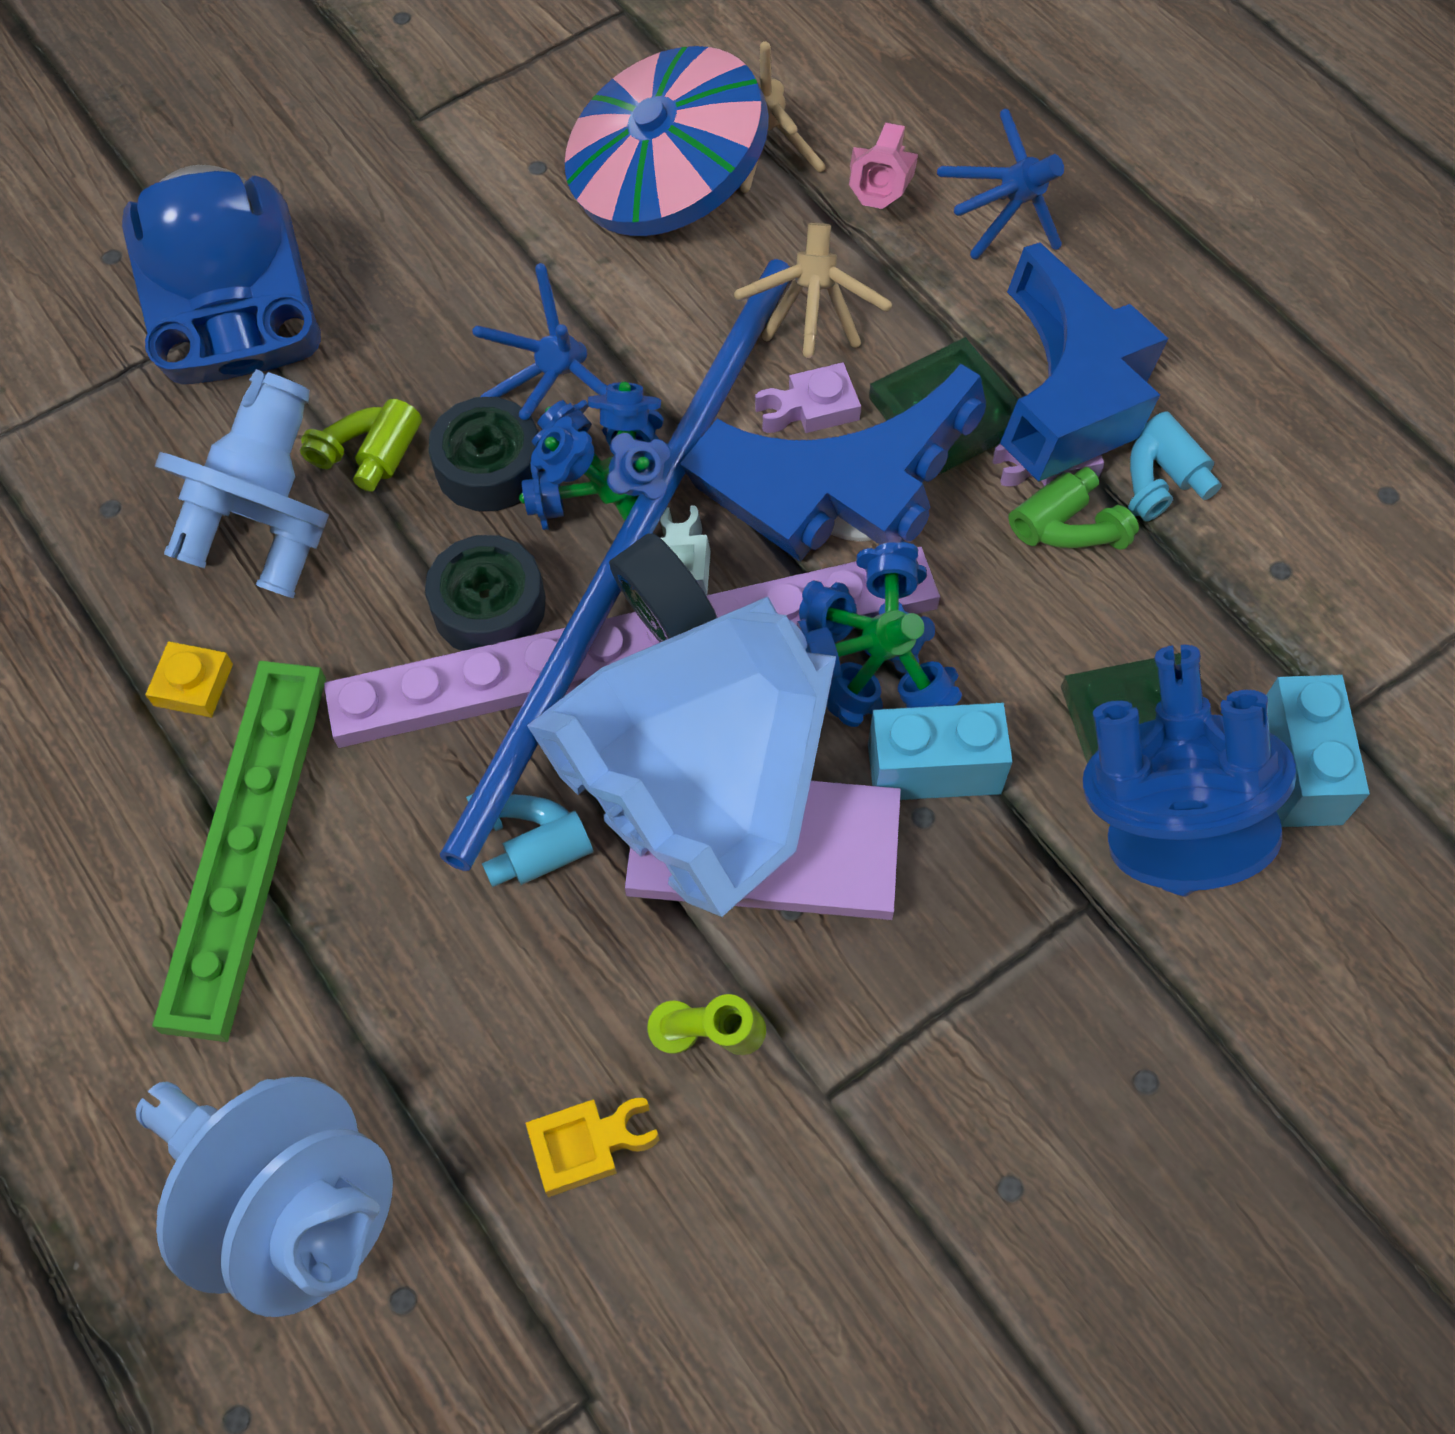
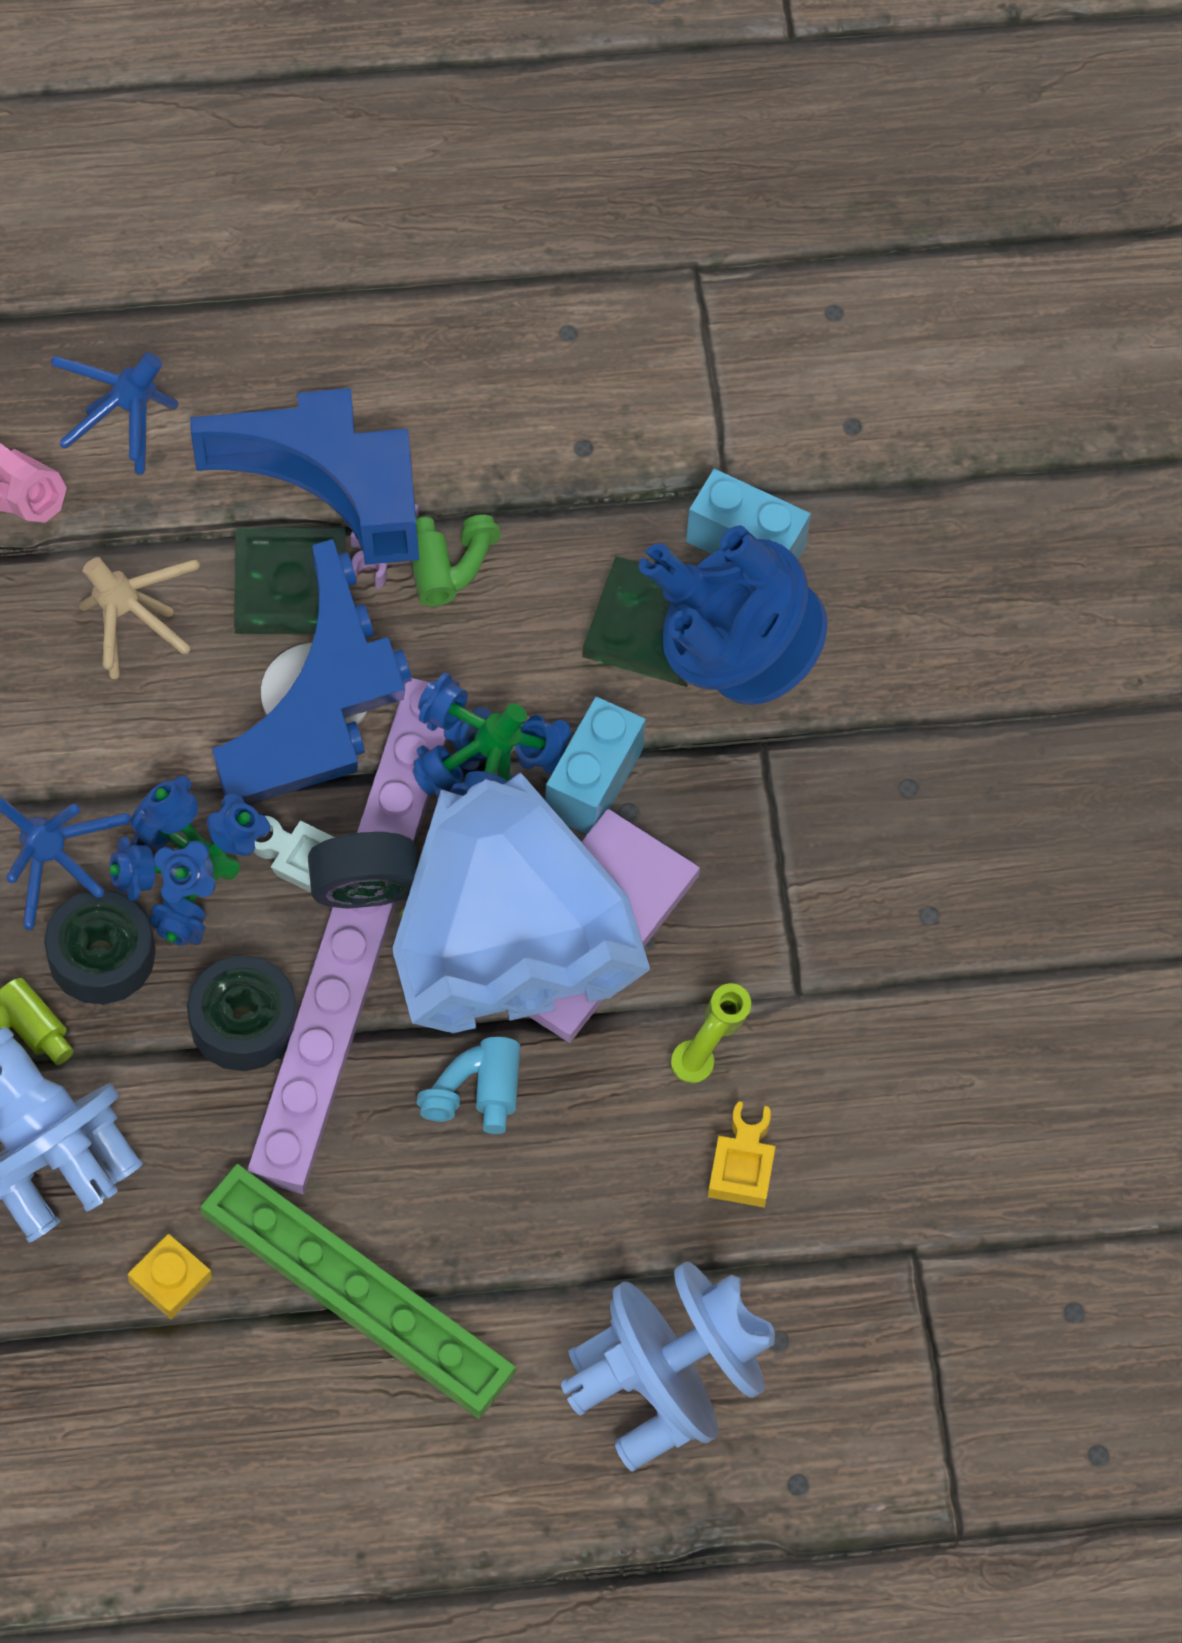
camera: 65 degrees left, 0 degrees up
blue piece [440,259,790,871] -> none
lavender plate [755,362,861,433] -> none
medium azure plant [1128,411,1222,521] -> none

